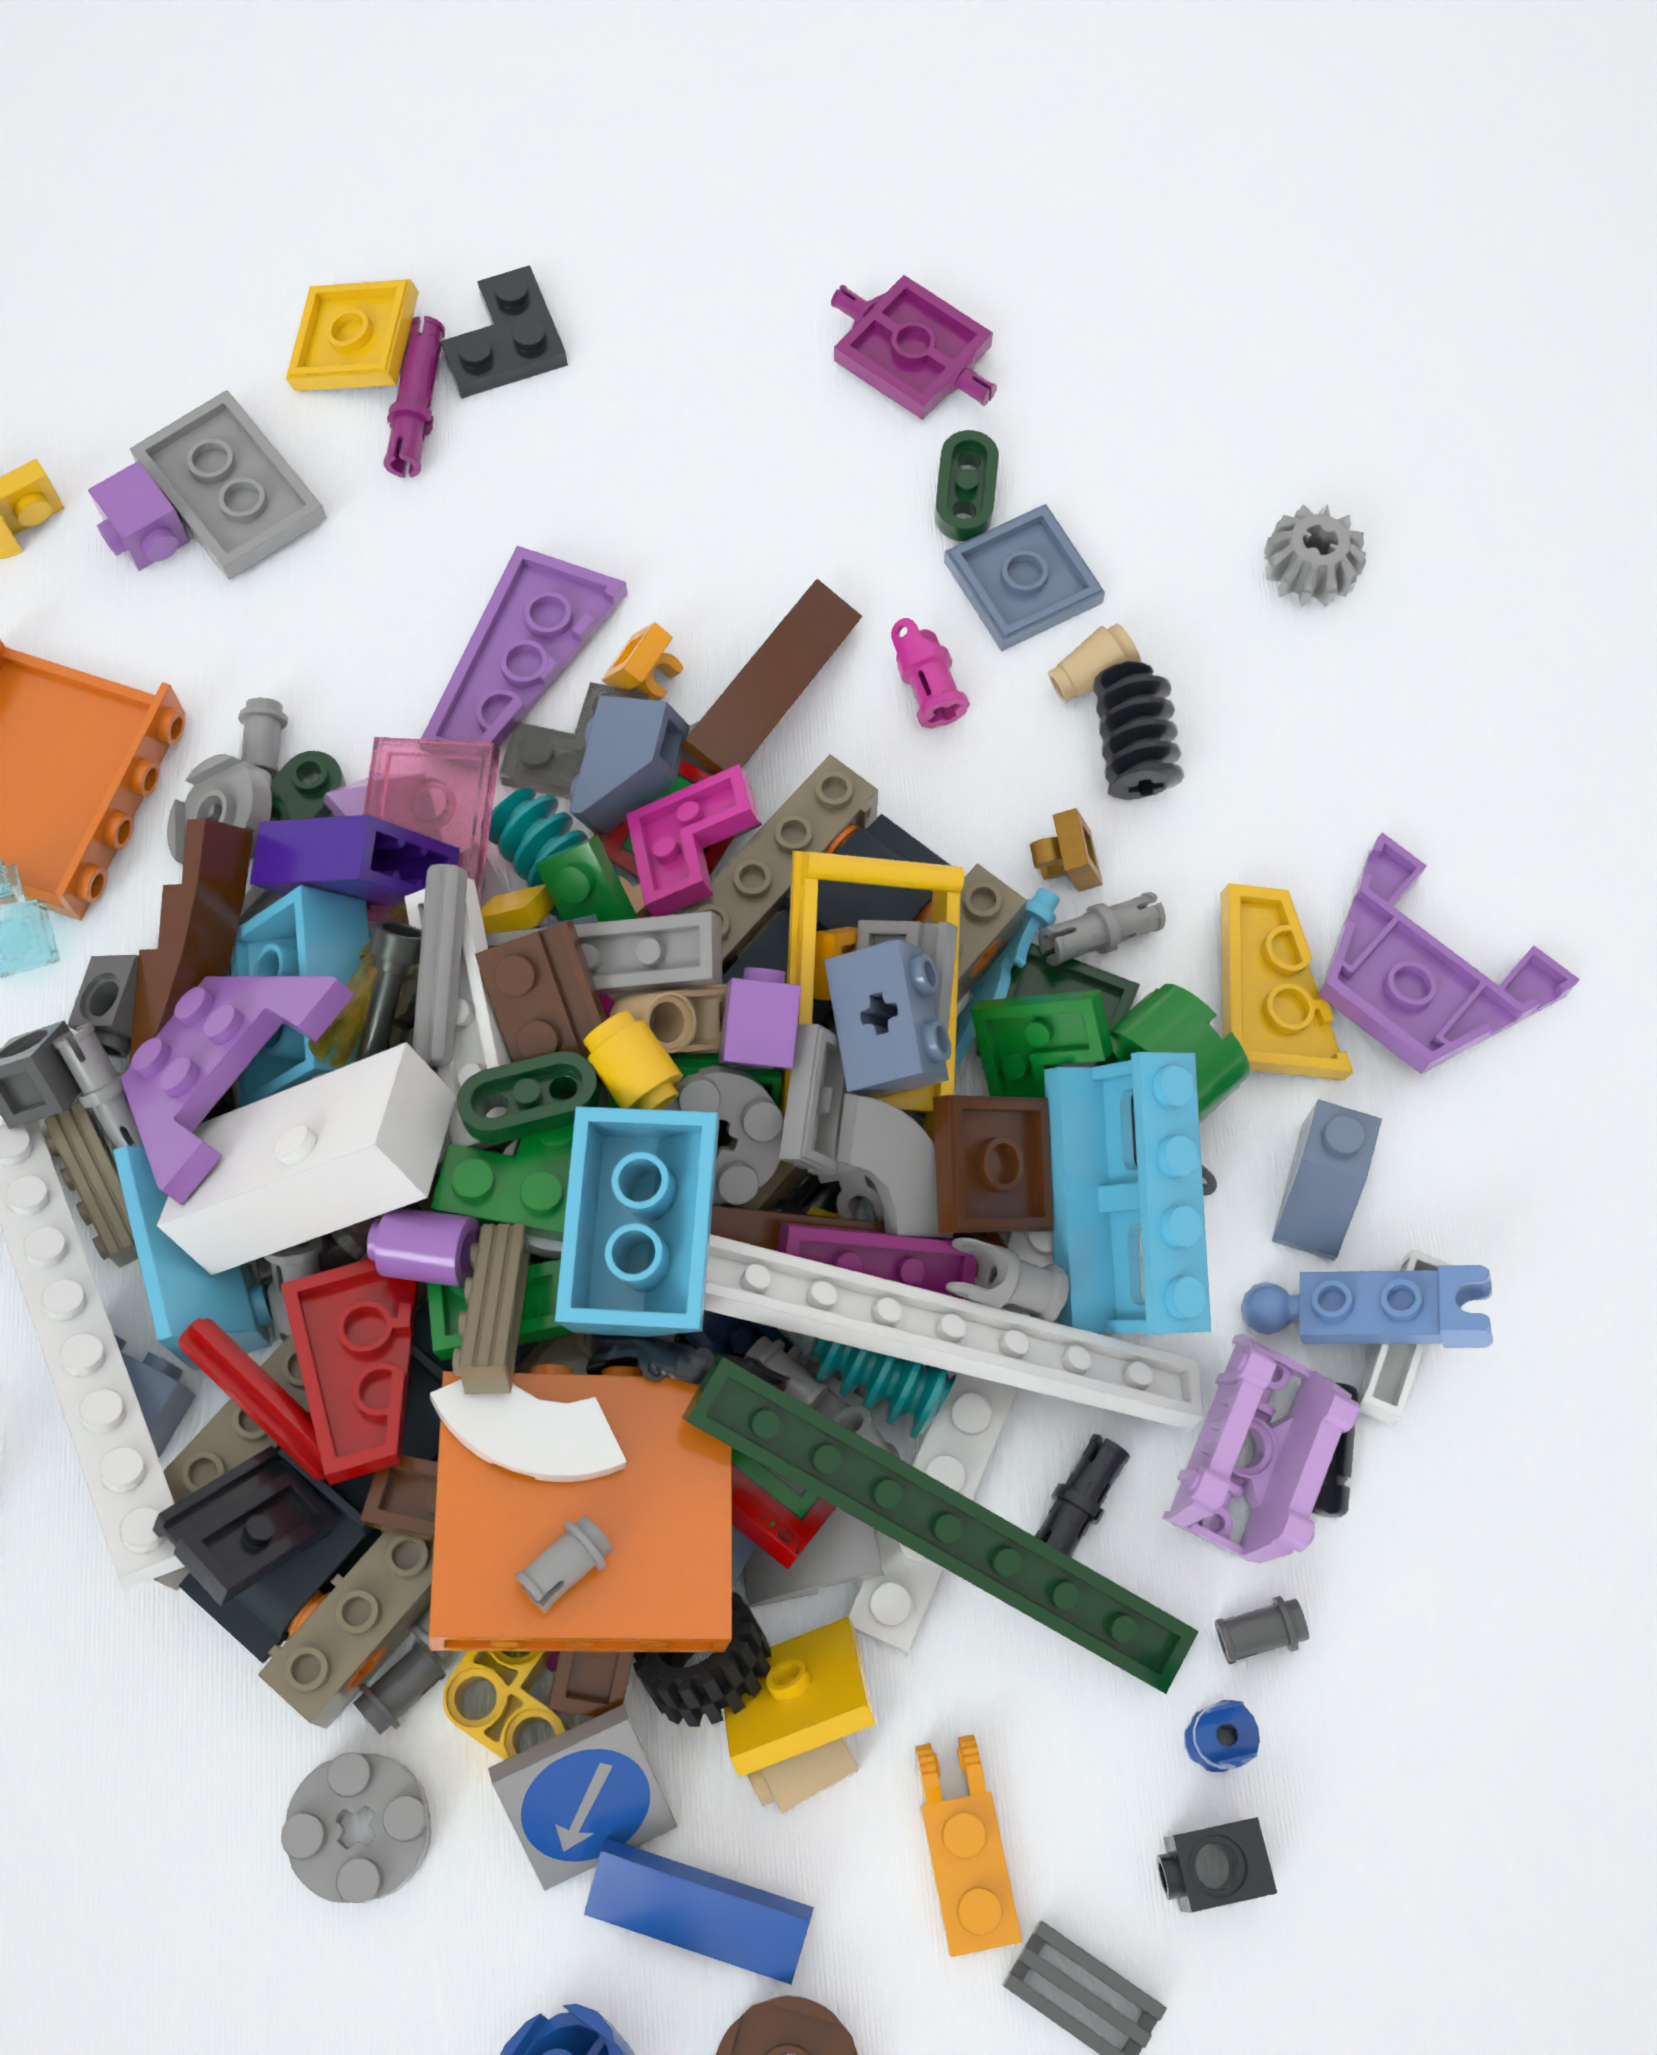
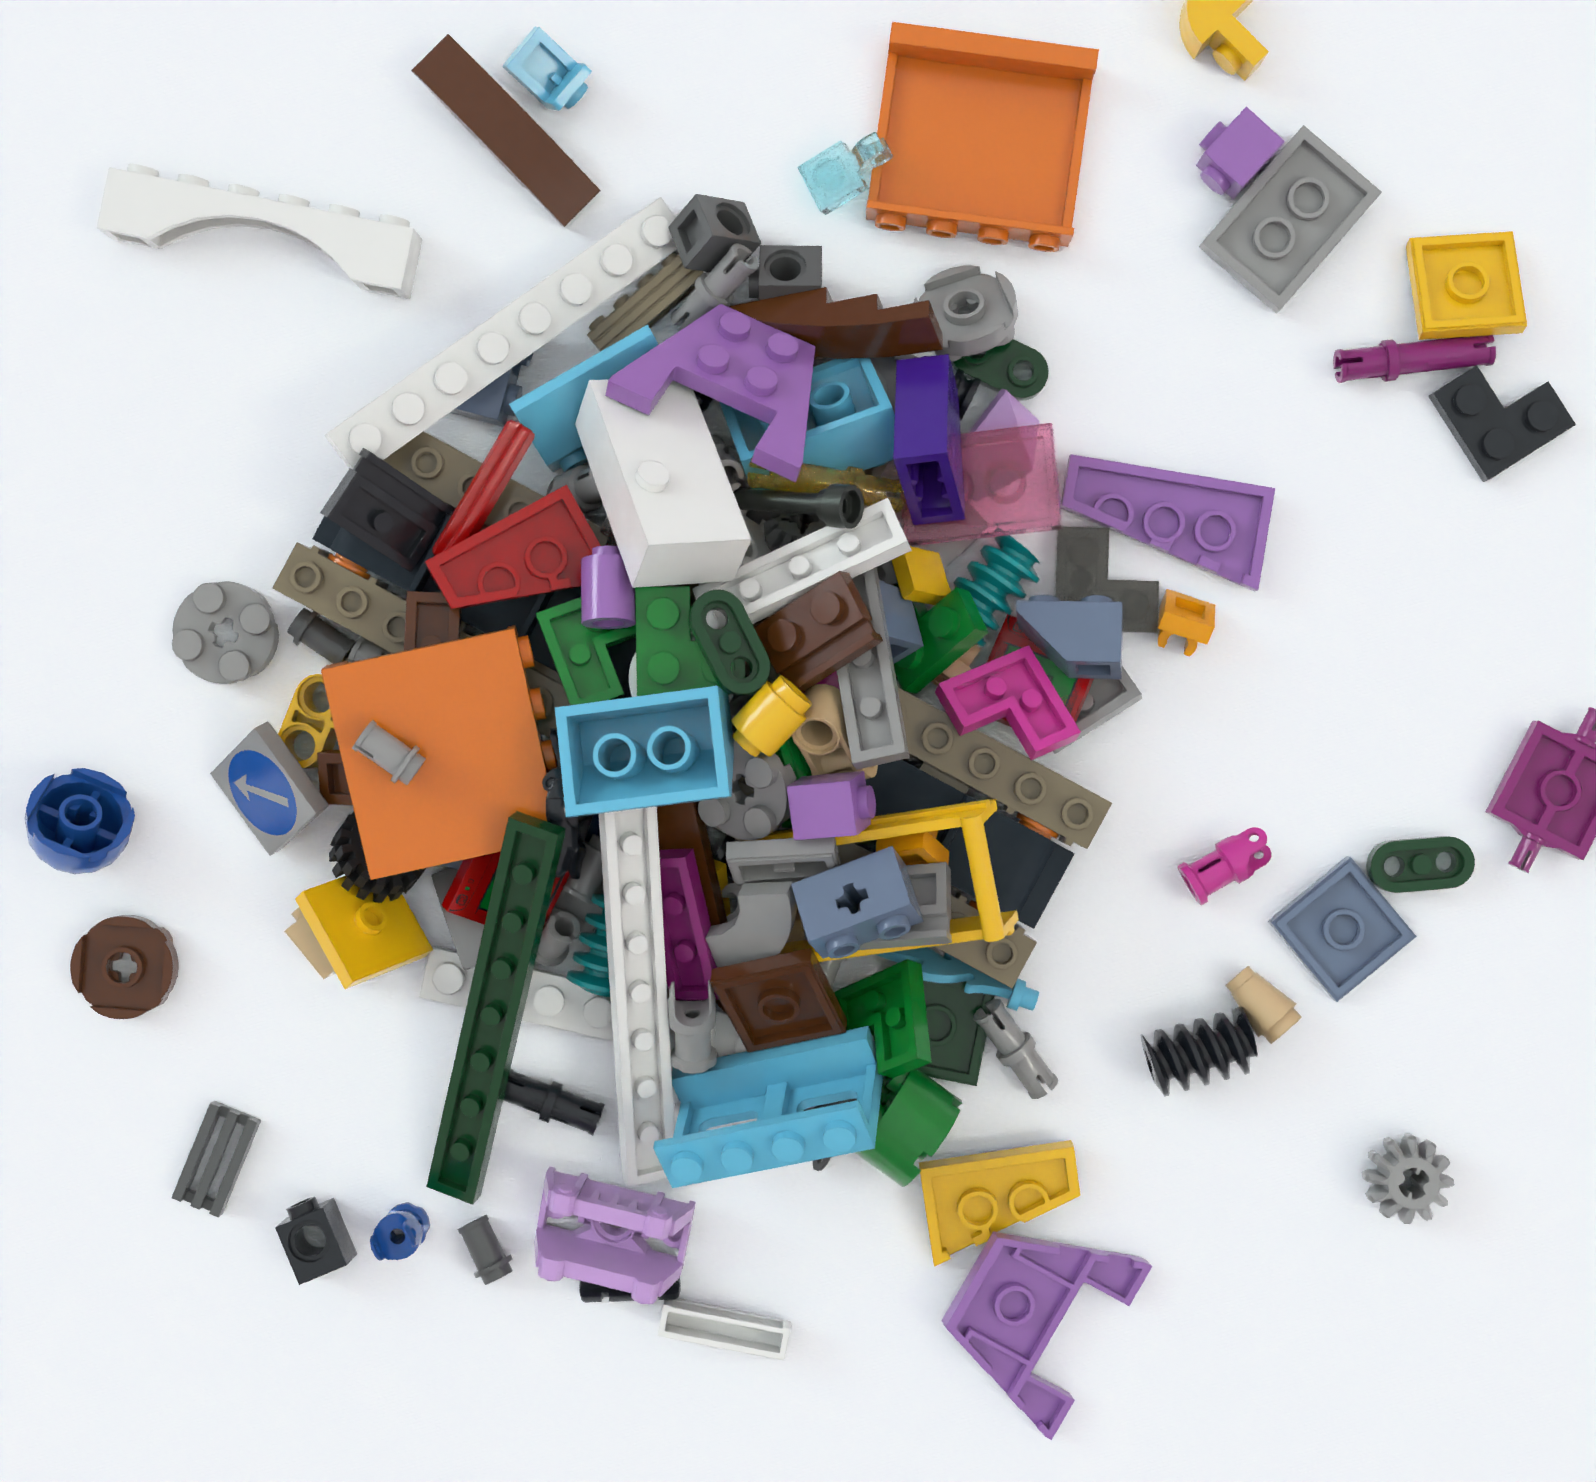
camera: 75 degrees right, 20 degrees up
light grey pin [238,697,288,779] -> none
light grey axle [412,864,468,1066] -> none
white tile [430,1379,627,1482] -> none
dark tan piece [452,1223,531,1394] -> none
blue tile [584,1838,814,1985] -> none
reddish brown slope [680,578,863,774] -> none
light orange hinge [915,1734,1022,1957] -> none
pearl gold tile [1029,808,1103,892] -> none
medium blue plate [1241,1265,1494,1348] -> none
sand blue slope [1271,1099,1382,1261] -> none

